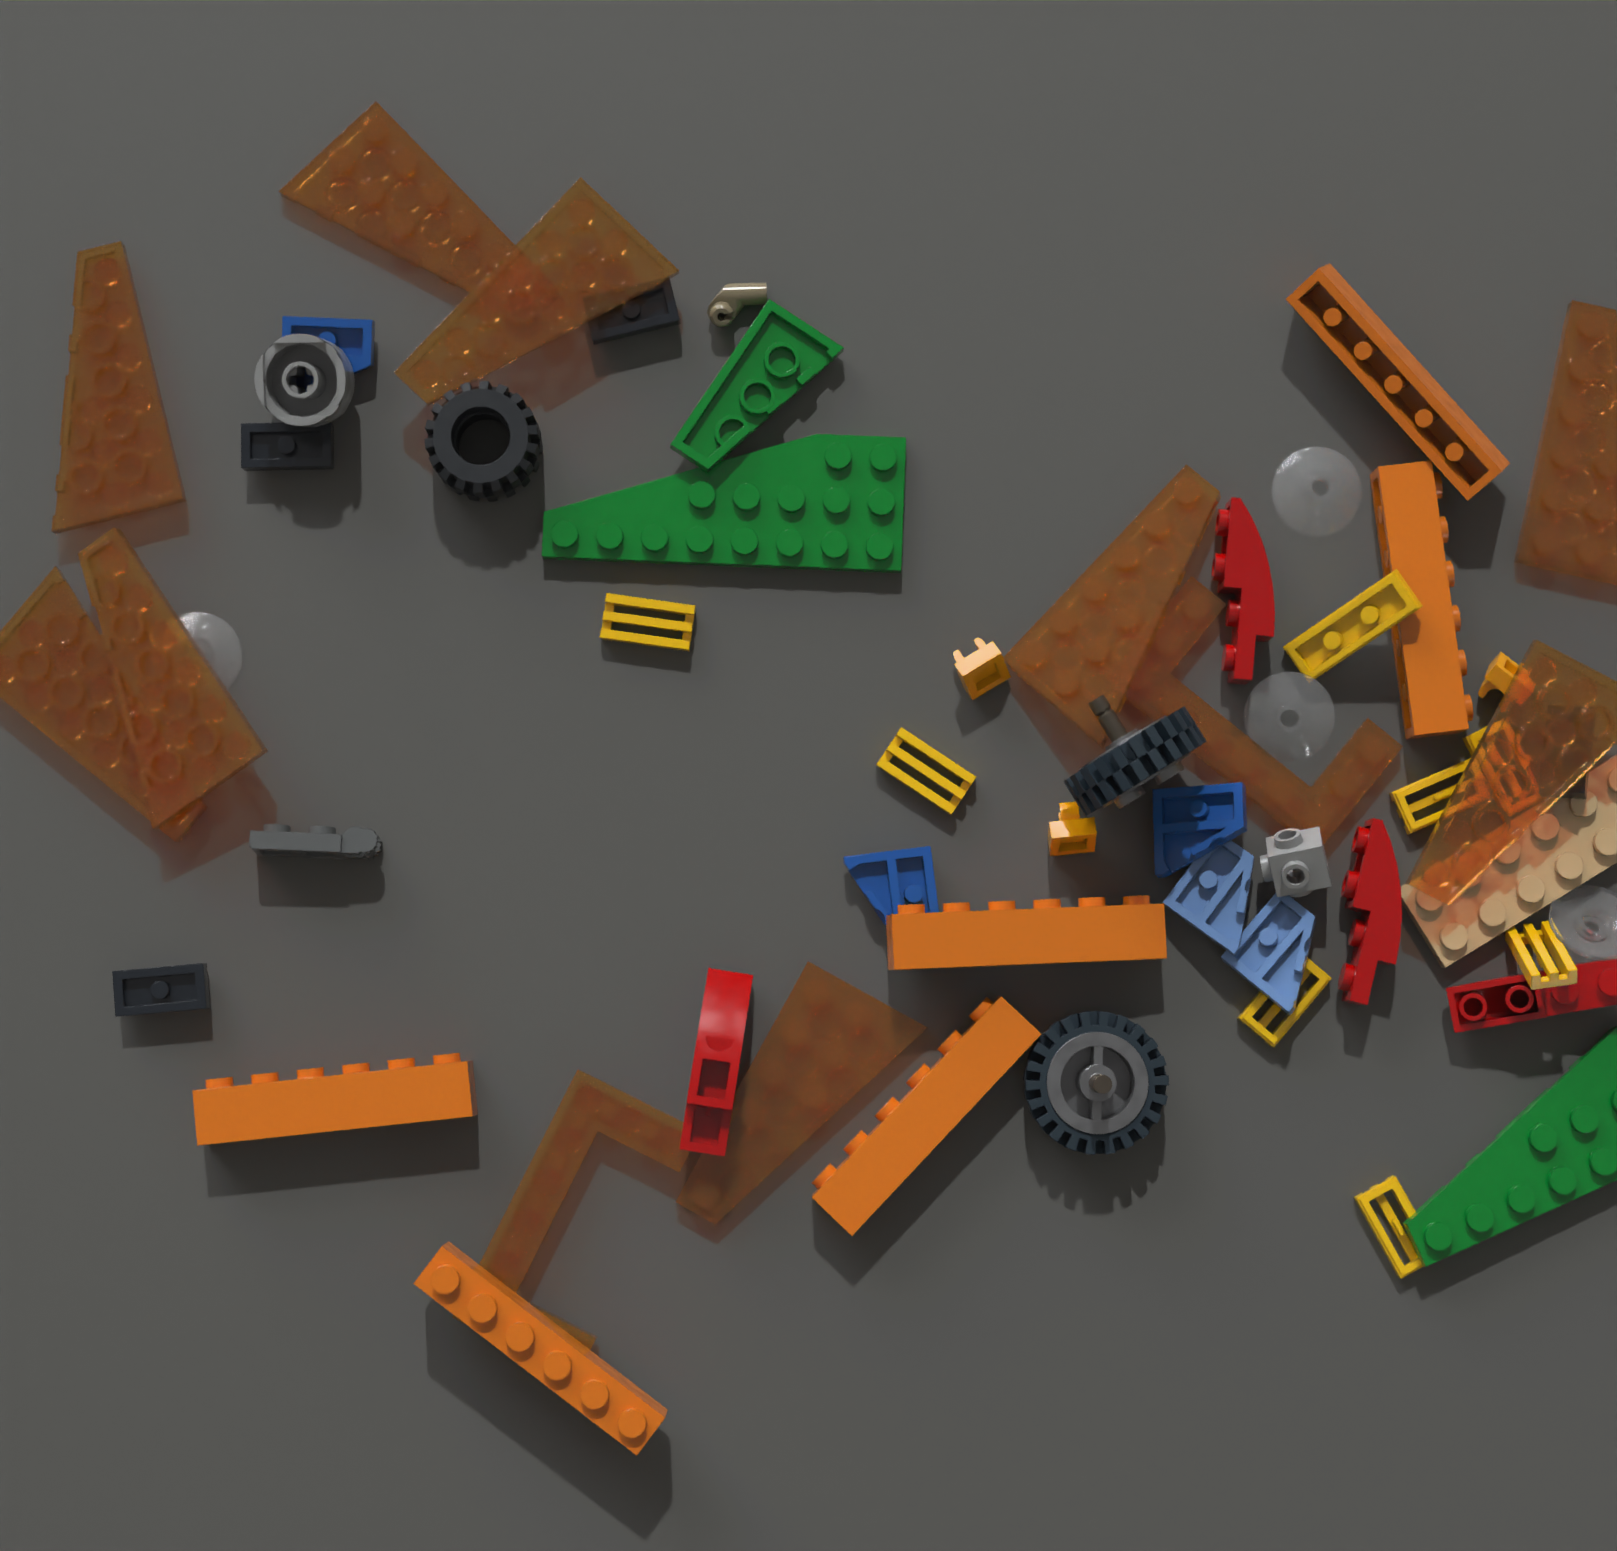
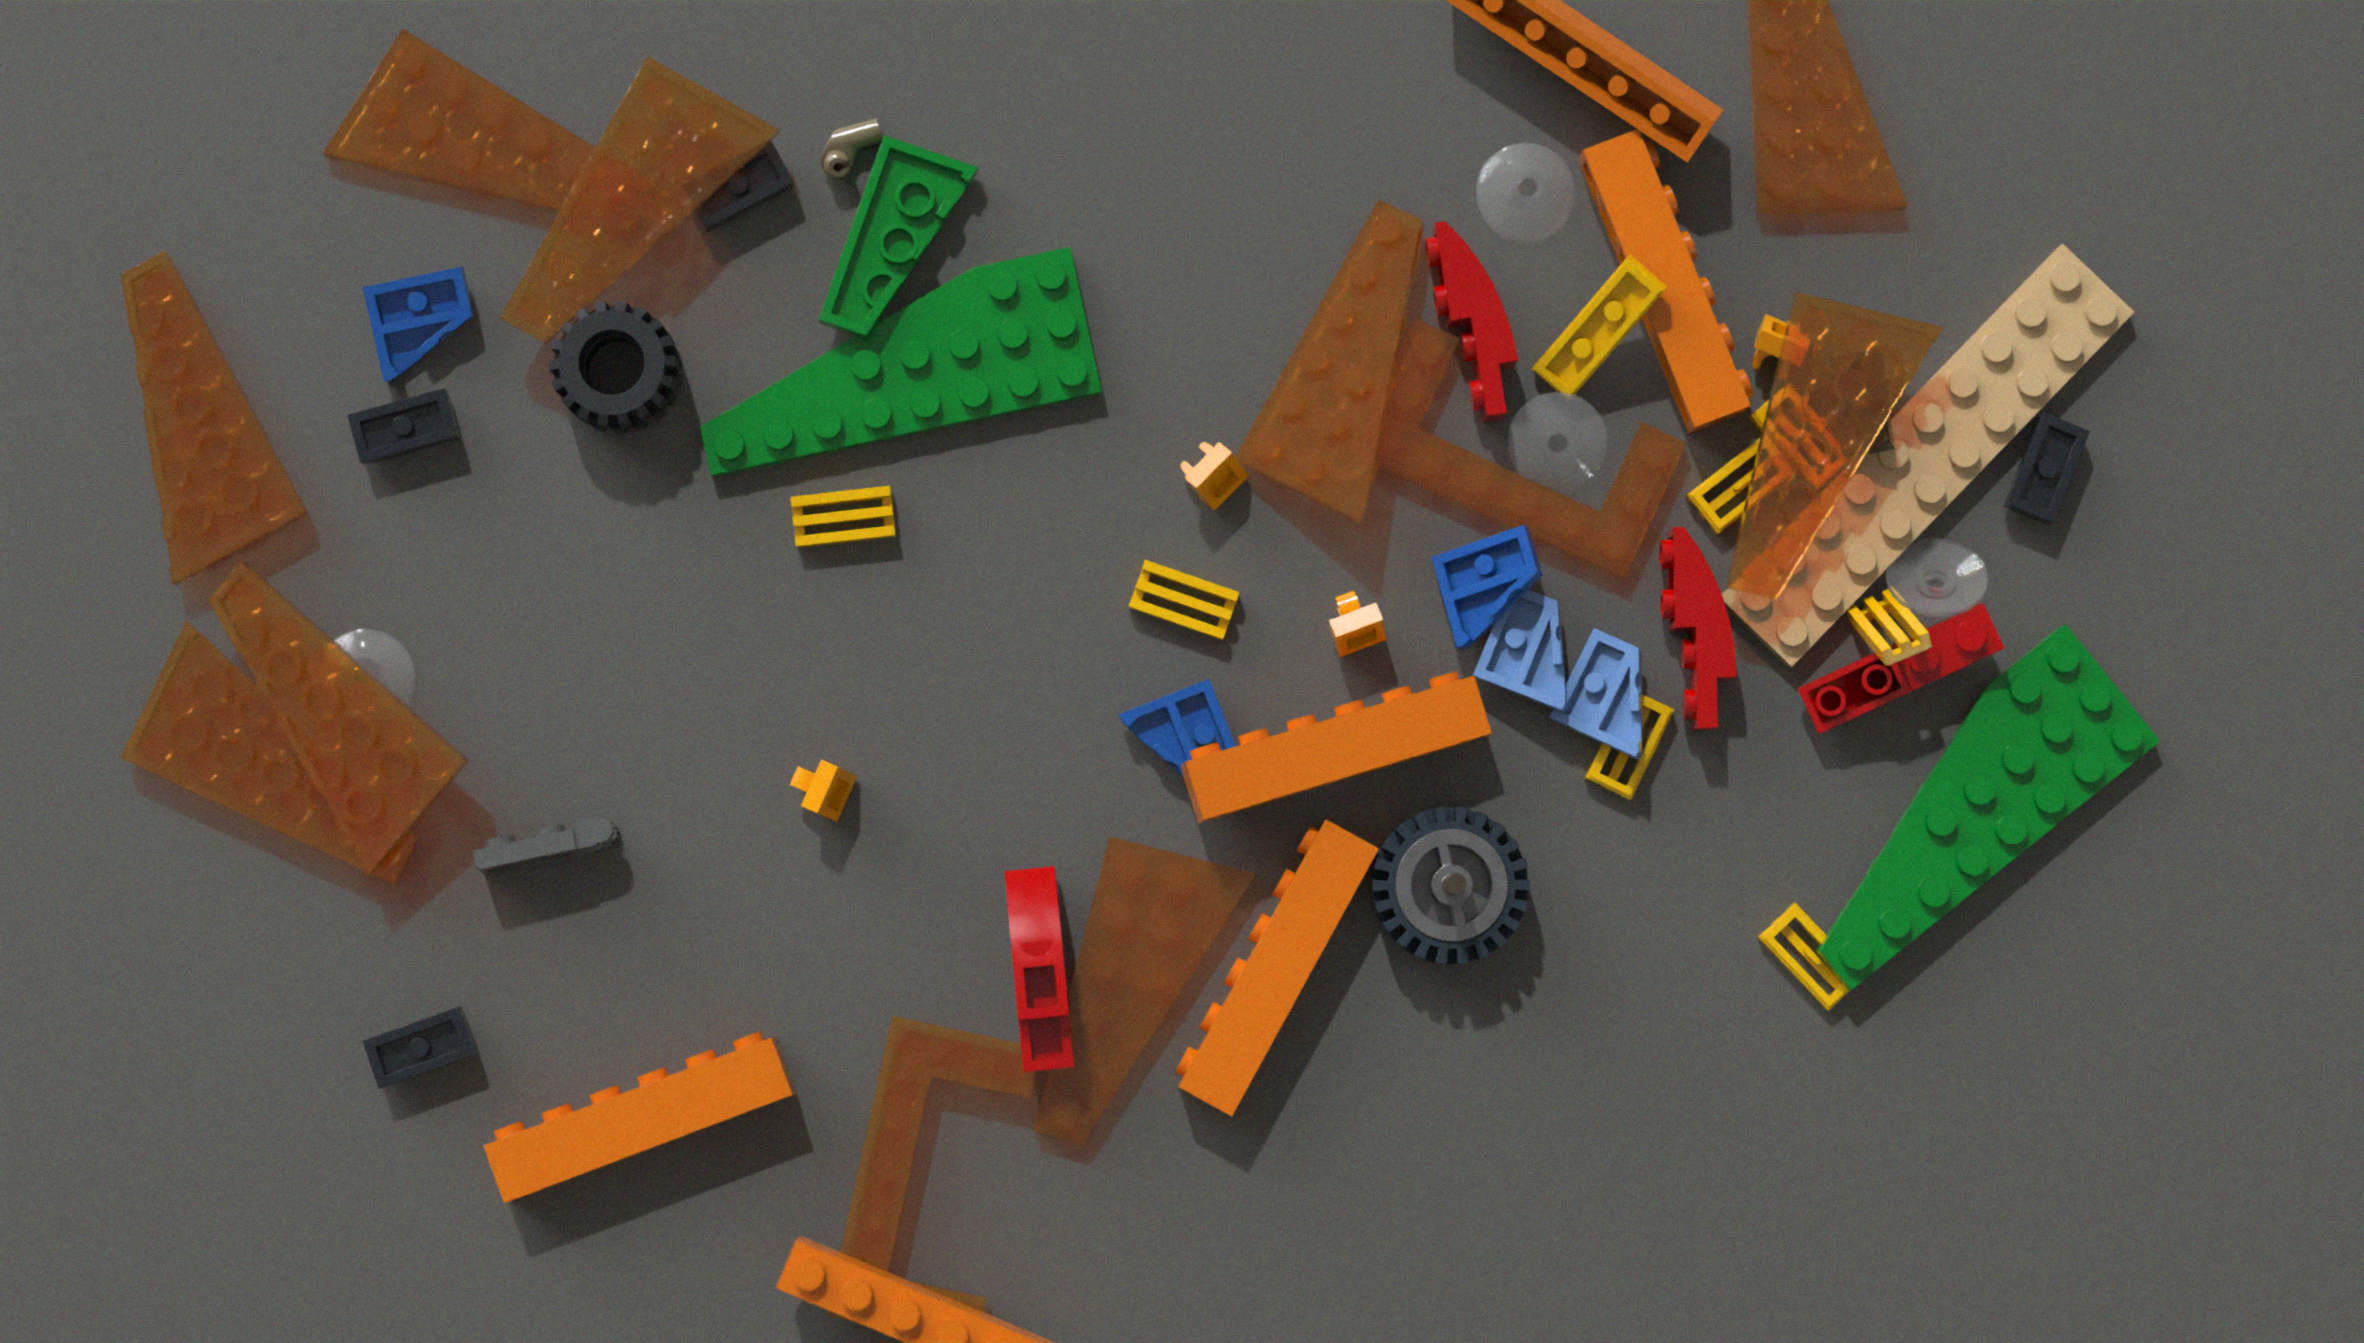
camera: 20 degrees left, 0 degrees up
light grey brick [254,334,355,427] -> none
black wheel [1063,694,1207,817] -> none
light grey brick [1259,827,1332,897] -> none
none -> light orange tile [790,760,857,822]

